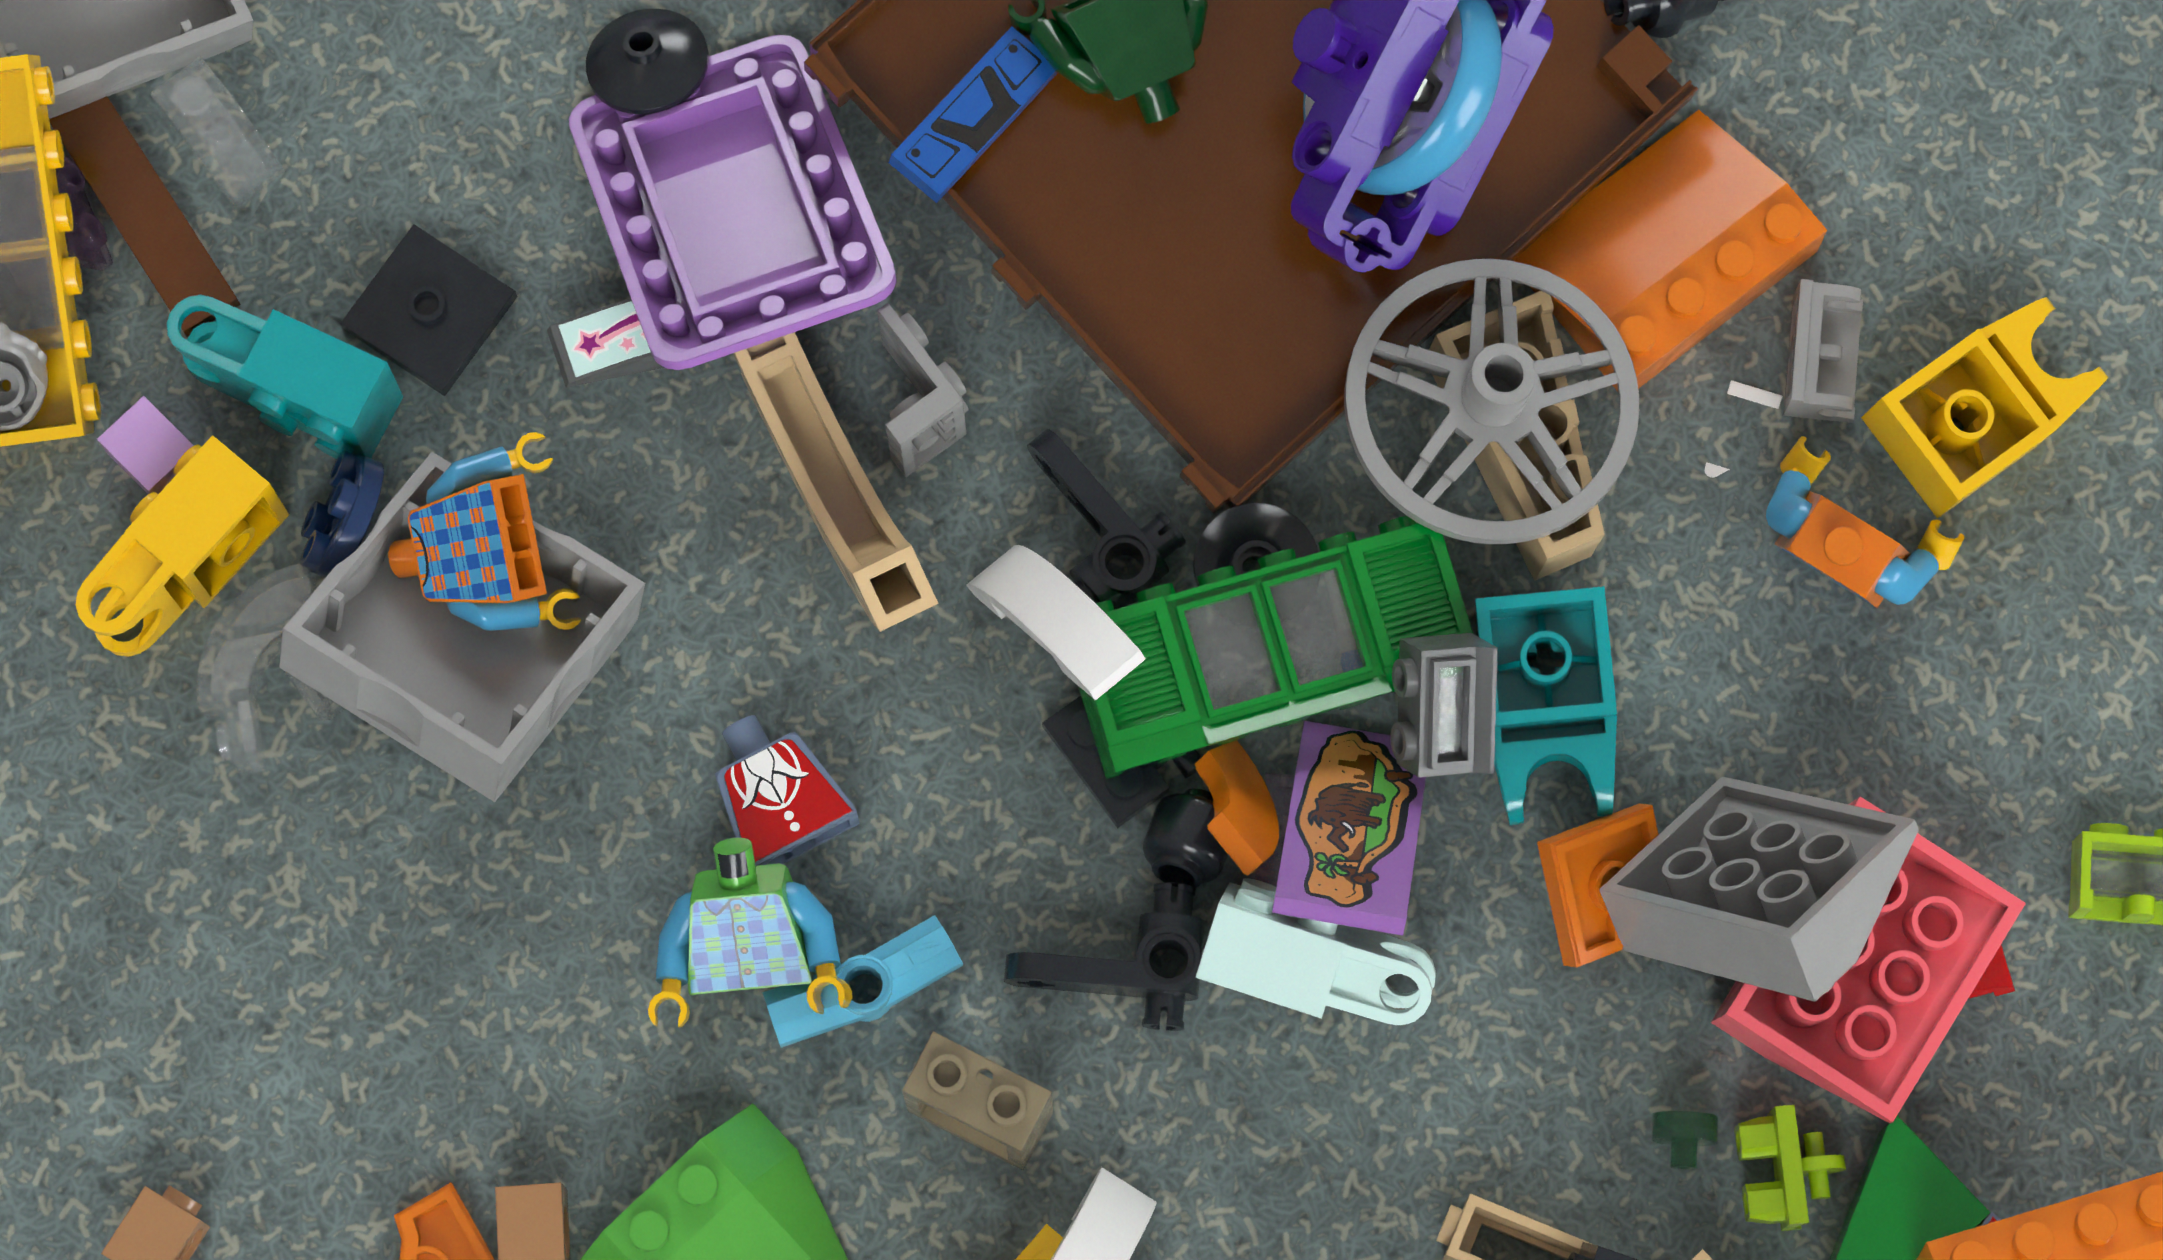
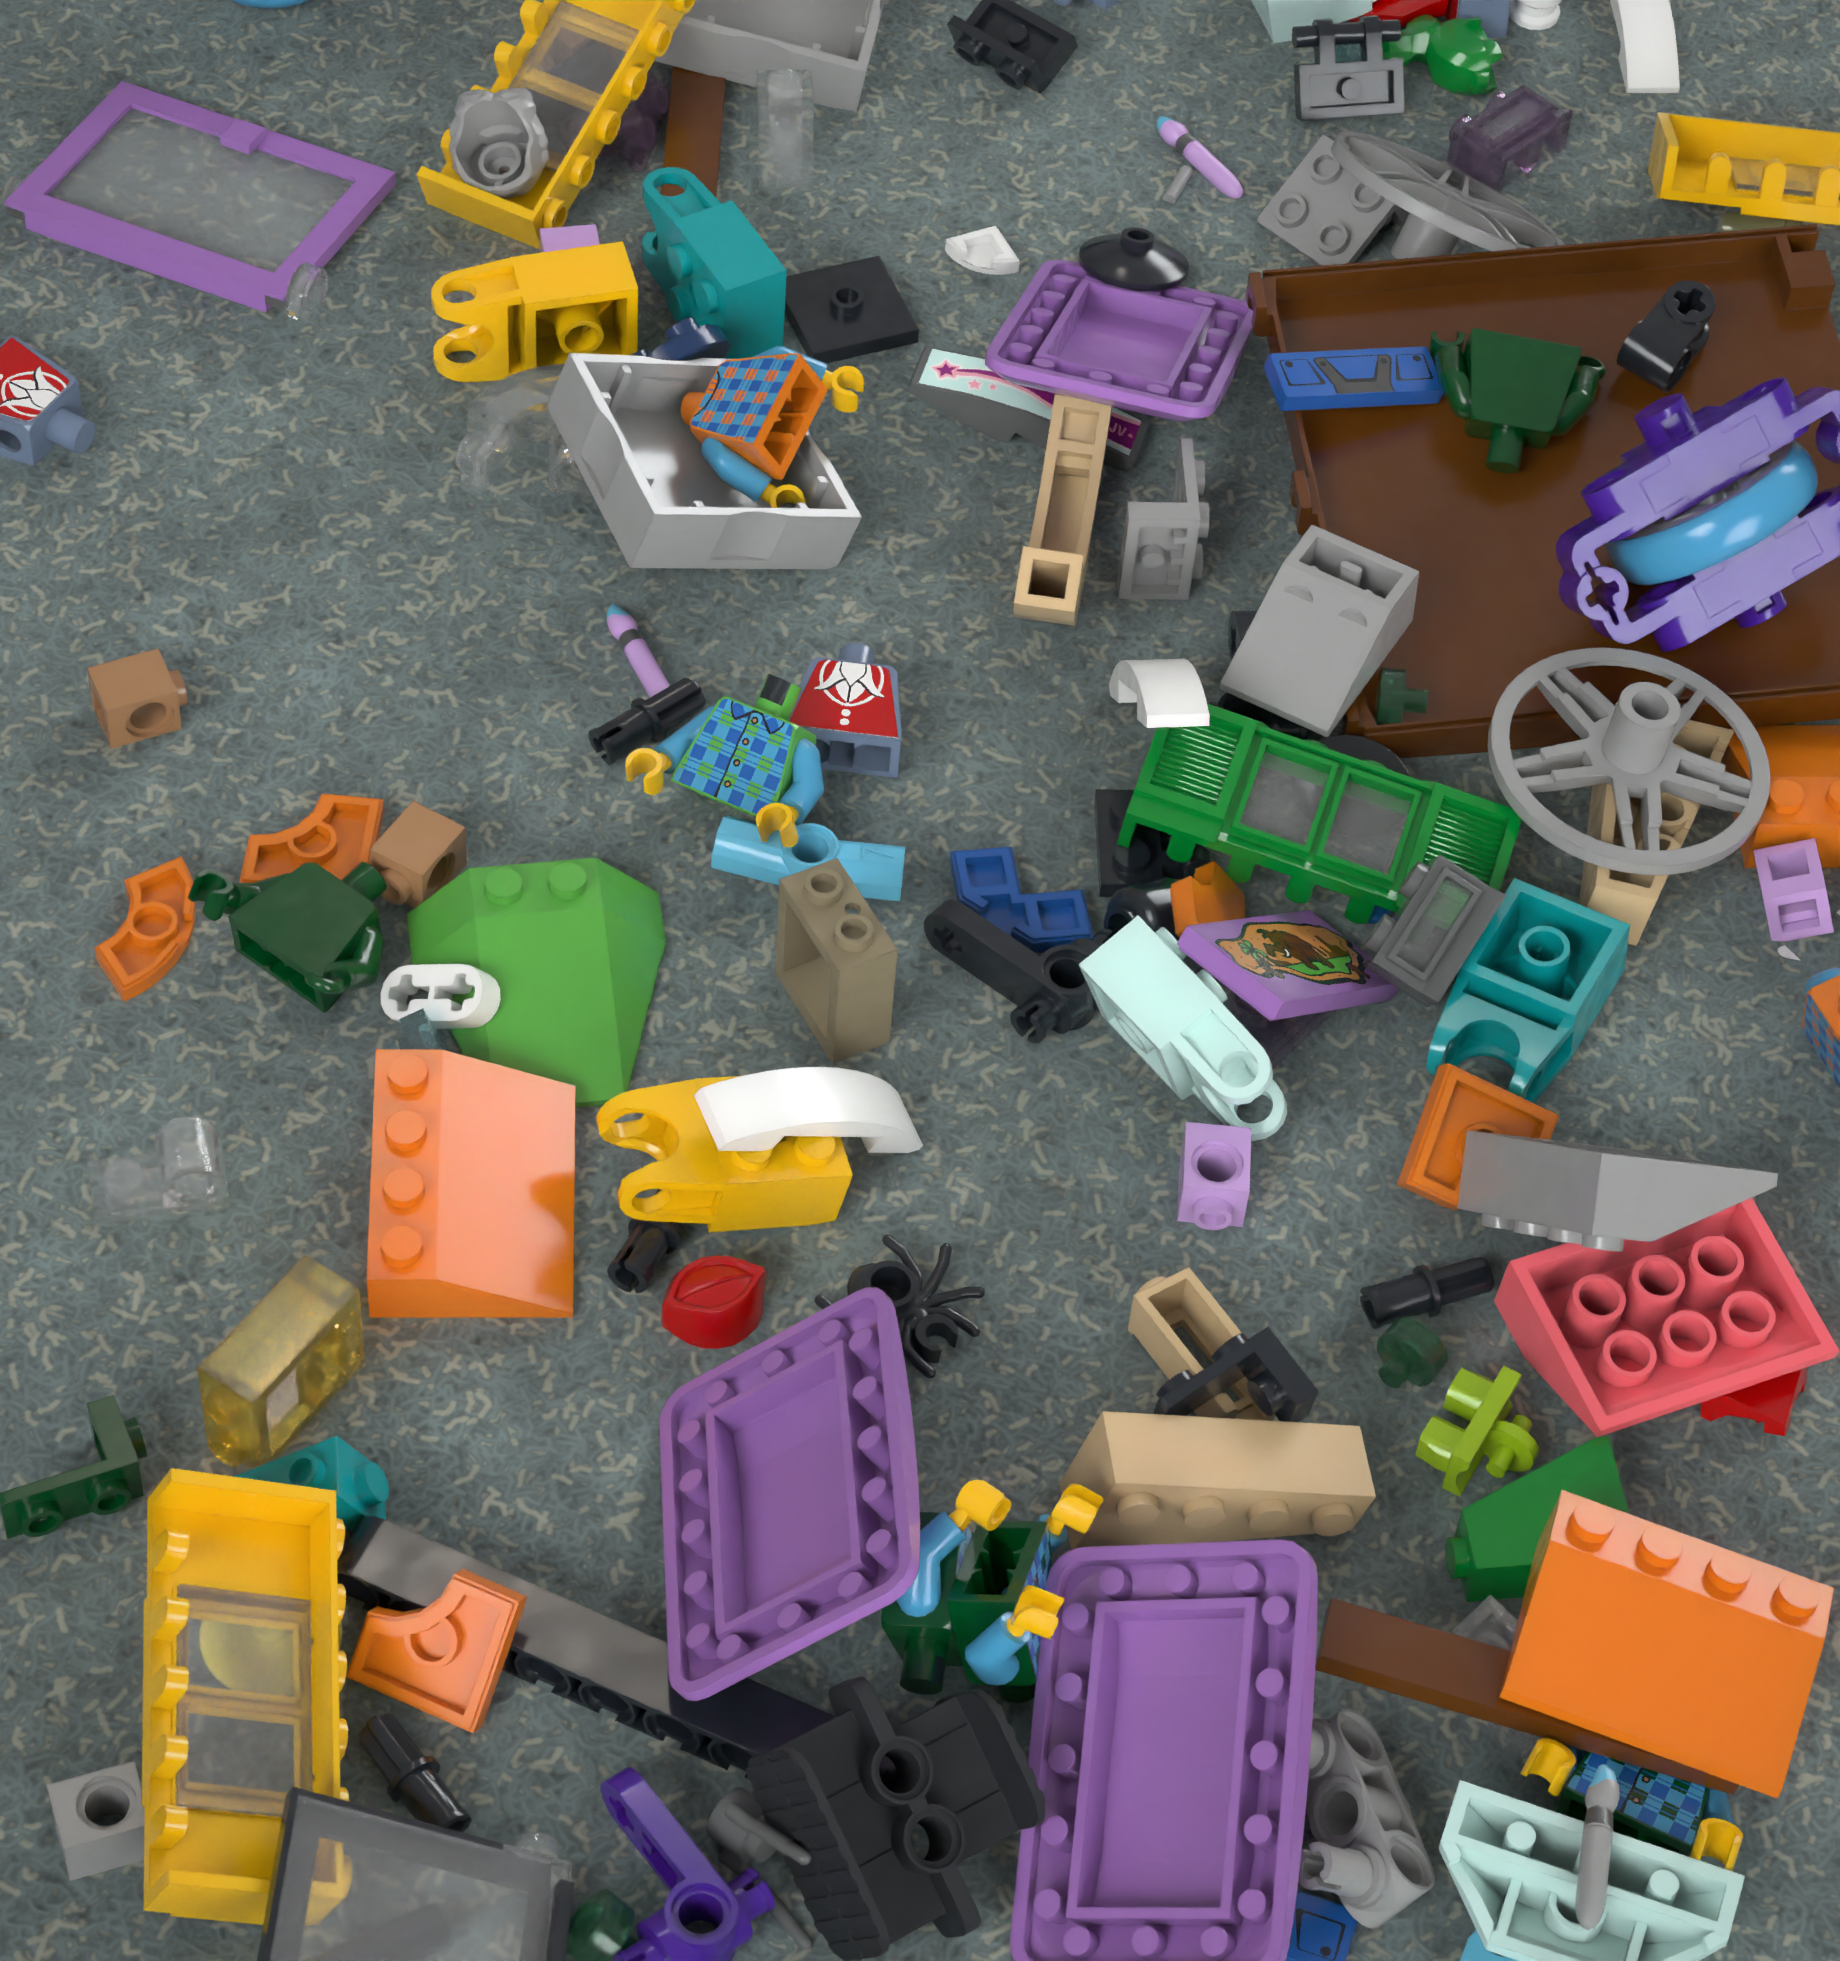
camera: 30 degrees right, 25 degrees down
none -> black axle [588,678,706,765]
none -> lavender piece [607,604,670,698]
none -> white tile [945,226,1020,275]
none -> blue tile [950,847,1094,953]
none -> lavender brick [1177,1122,1252,1230]
none -> light grey slope [1220,525,1419,737]
none -> black axle [1360,1257,1494,1329]
none -> clear green tile [1374,667,1428,725]
none -> lavender brick [1753,838,1834,941]

